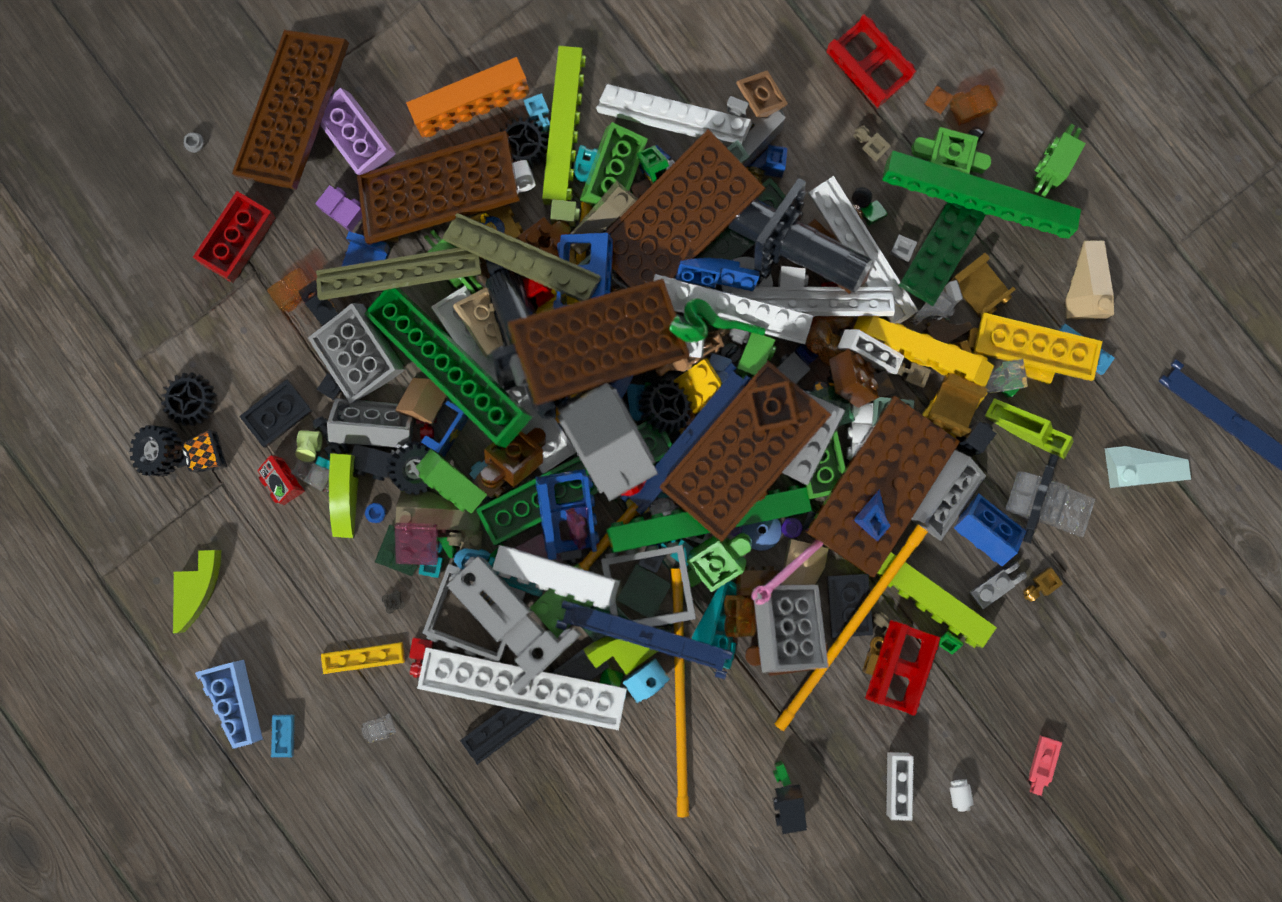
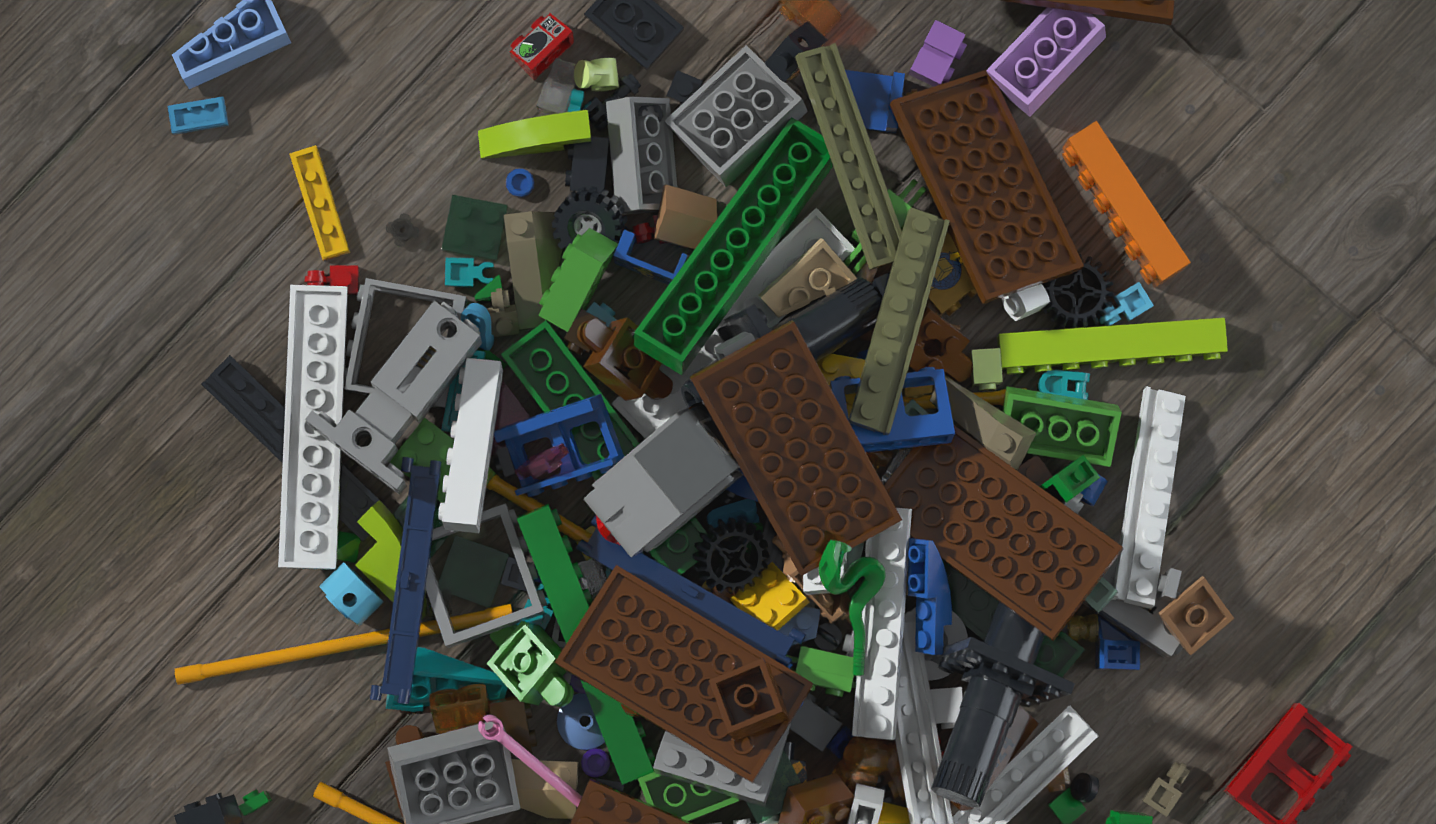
camera: 75 degrees right, 0 degrees up
clear arch [361,713,396,743] -> none
clear pink plate [395,523,438,565] -> none
red window [523,277,555,307] -> none

